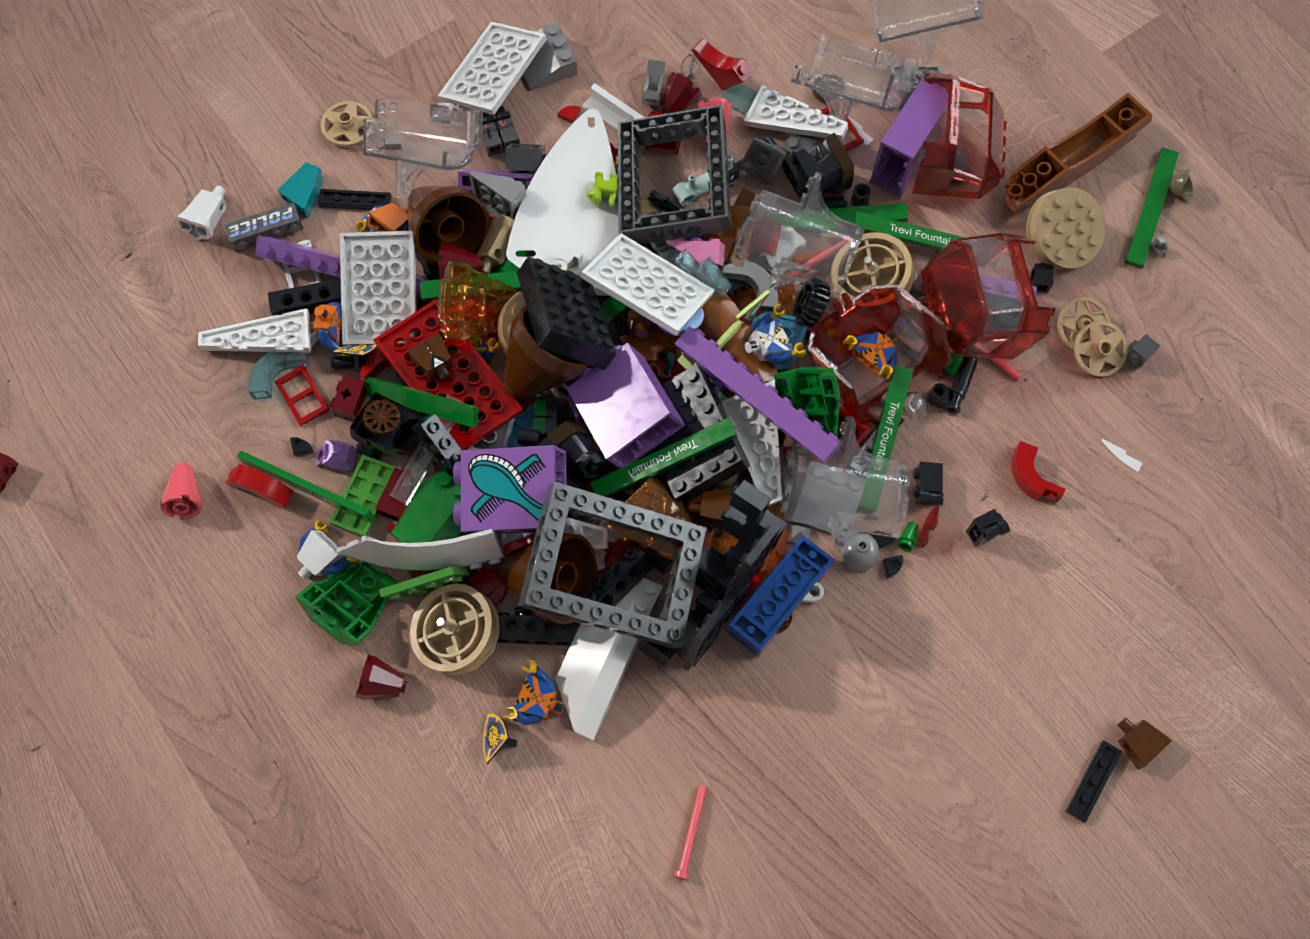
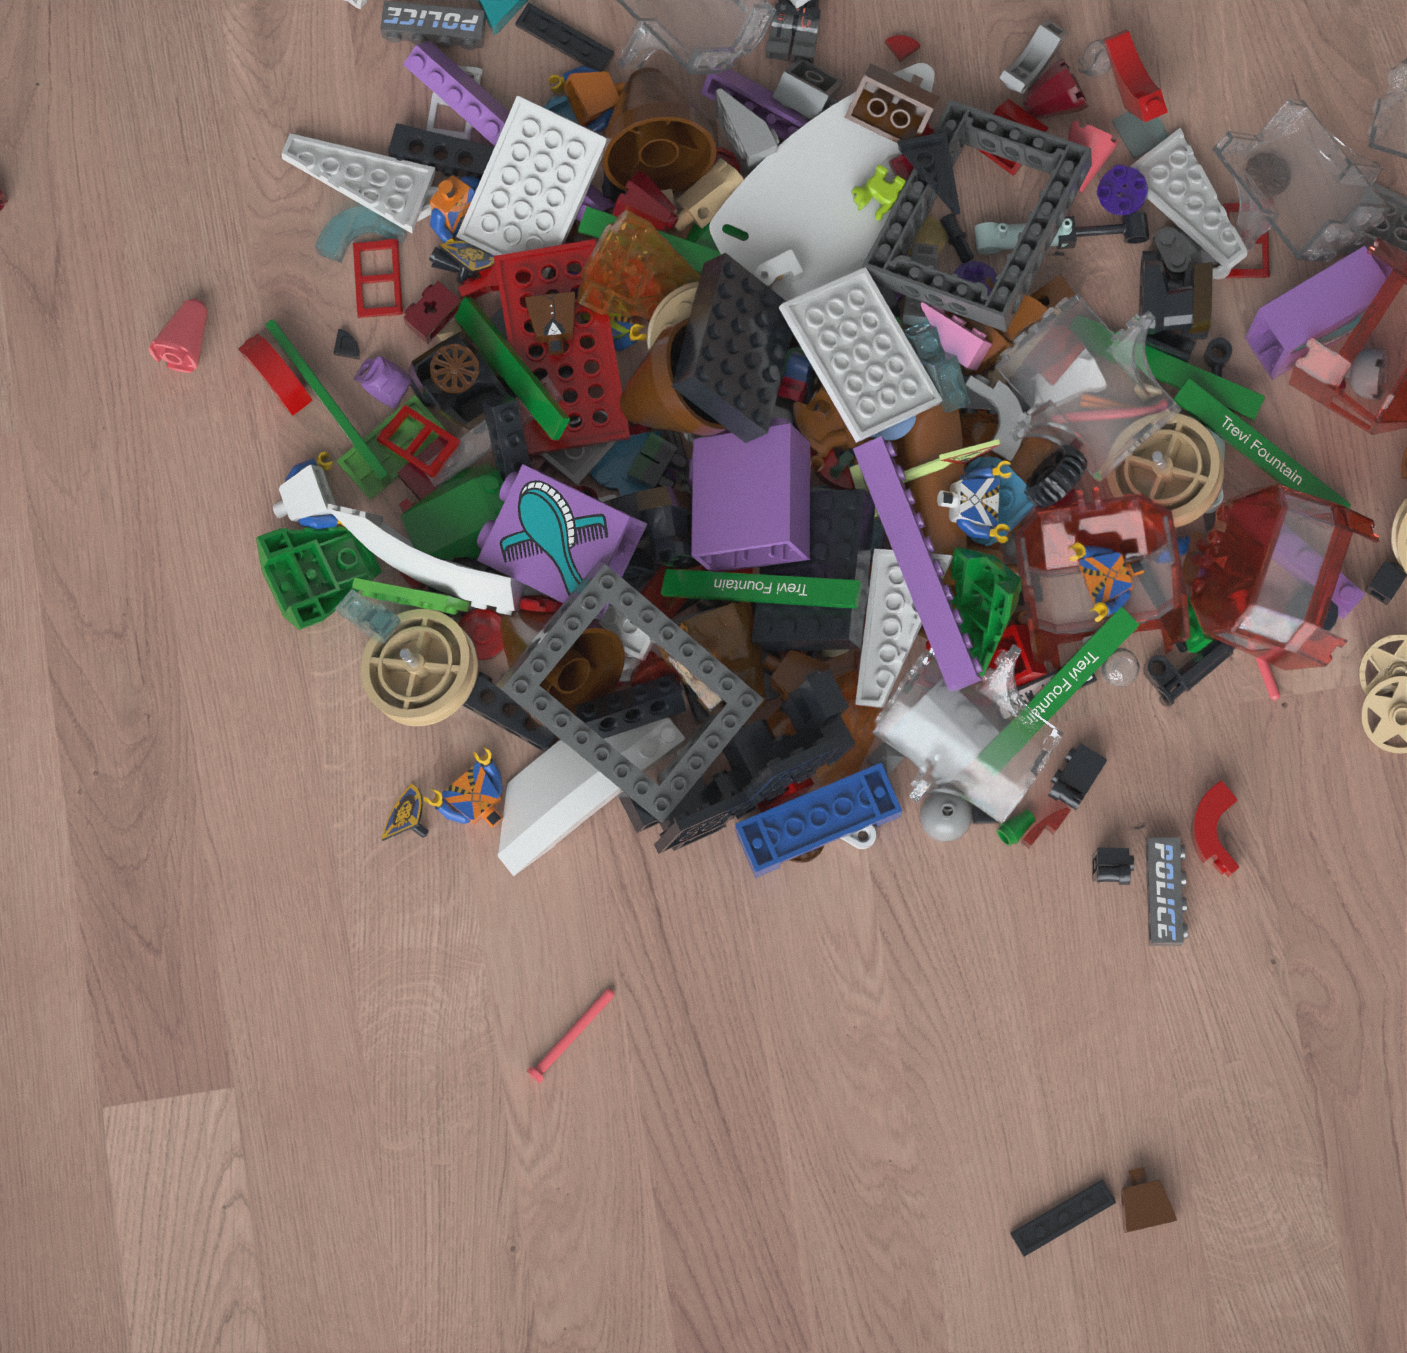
camera: 30 degrees right, 10 degrees up
dark red cone [355,655,407,700] -> none
black piece [518,427,541,447] -> none
white panel [583,83,644,131] -> none
flat silver slope [739,137,787,184] -> none
white sticker [846,114,873,146] -> none
black tile [882,555,903,579] -> none
white sticker [1102,439,1142,472] -> none
none -> clear light blue arch [335,589,401,644]
none -> red window [377,404,461,478]
none -> leg [777,351,813,403]
none -> reddish brown slope [844,63,940,144]
none -> dark red tile [889,154,914,181]
none -> black wing [897,132,961,215]
none -> dark purple plate [1096,165,1148,215]
none -> flat silver brick [1145,837,1188,946]

